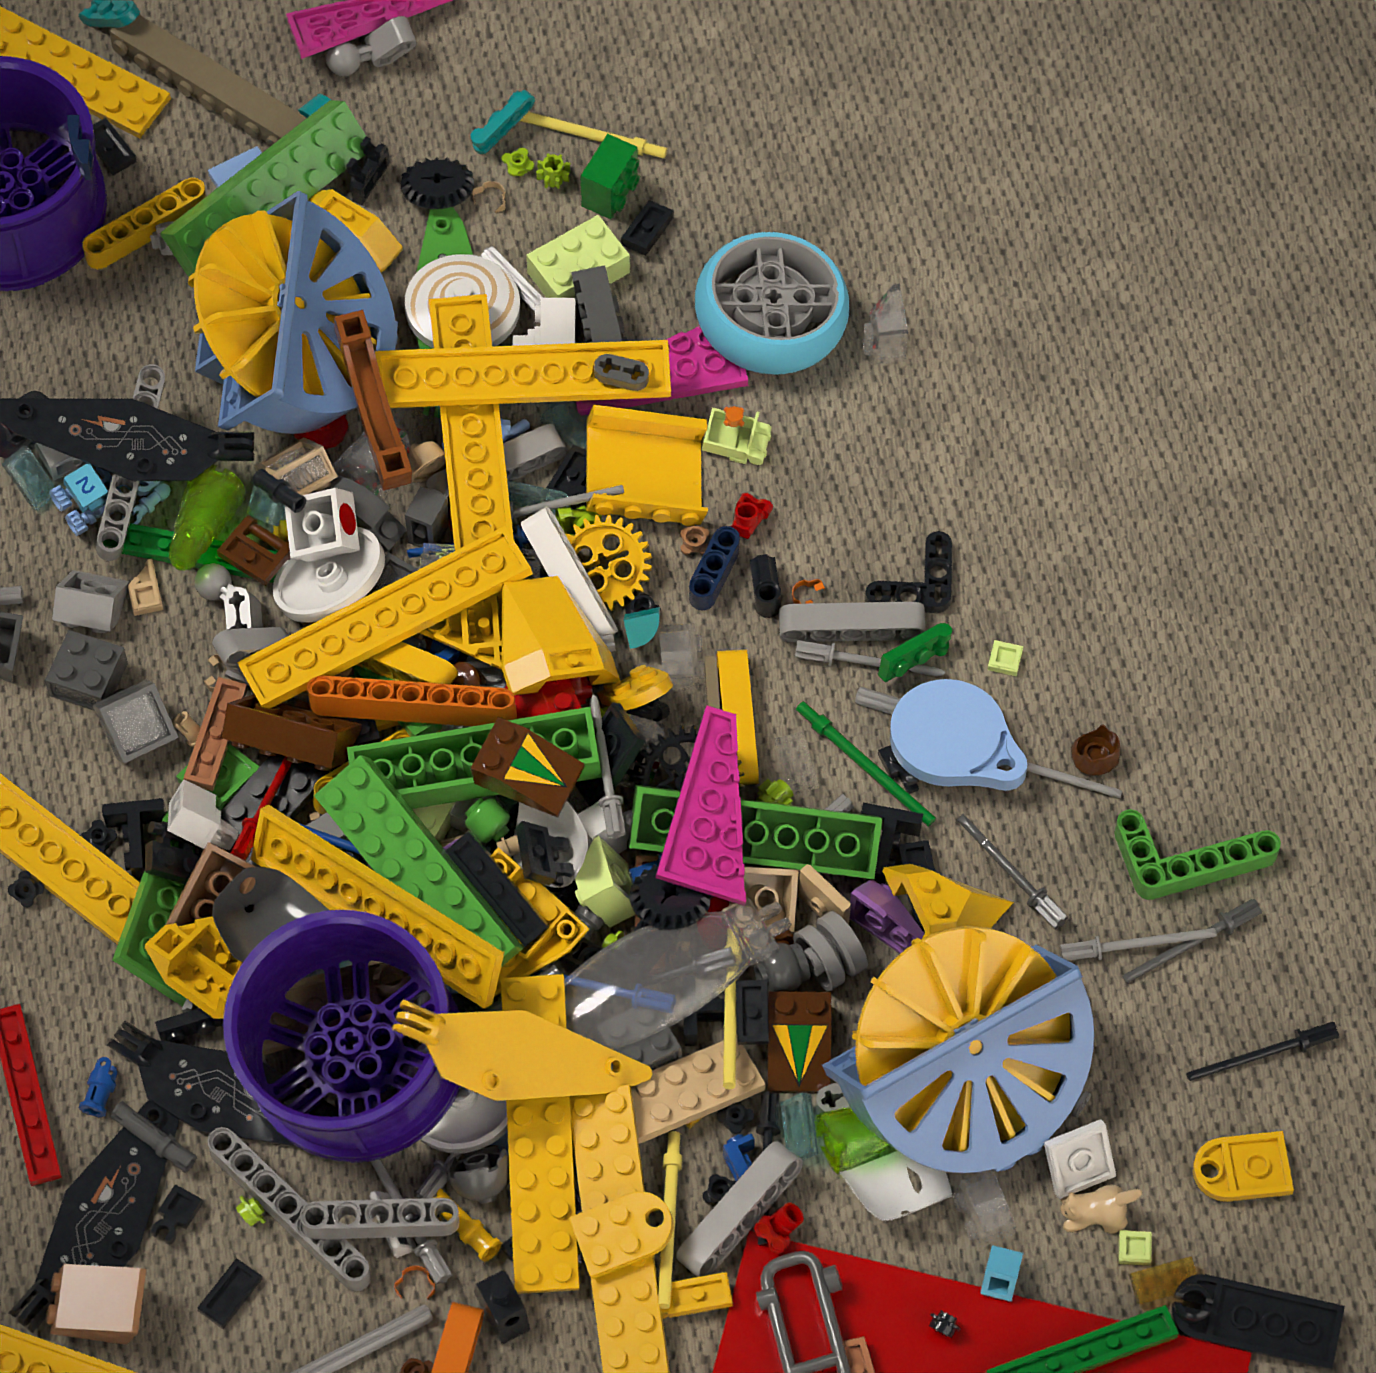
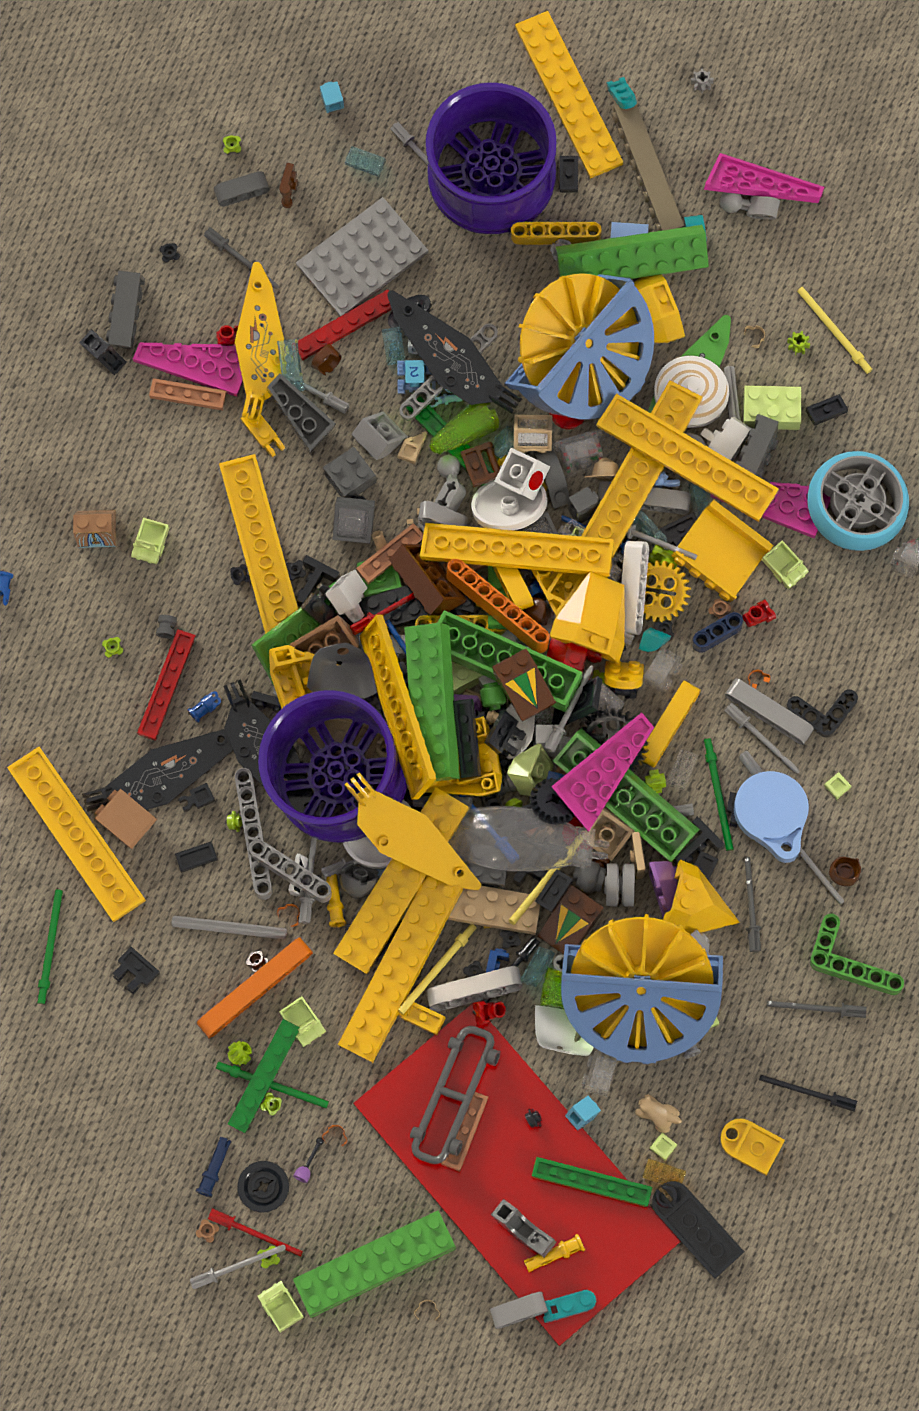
camera: 40 degrees right, 10 degrees up
dark blue slope [67,115,93,180] -> none
dark grey pin [110,1101,197,1173] -> none
black pin [252,469,307,513] -> none
dark orange arch [334,310,412,491] -> none
black plate [346,136,390,205] -> none
black gear [400,157,474,209] -> none
teal plate [470,90,535,154] -> none
black torso [474,1270,530,1345] -> none
lime plate [502,148,534,176] -> none
yellow plate [569,1192,674,1279] -> none
green brick [580,133,640,220] -> none
dark grey beam [594,354,649,391] -> none
dark tan tile [704,655,720,709] -> none
orange piece [723,406,745,427] -> none
black piece [750,554,781,618] -> none
green plate [878,623,953,683] -> none
white tile [1044,1119,1116,1199] -> none
light grey piece [1060,928,1217,961] -> none

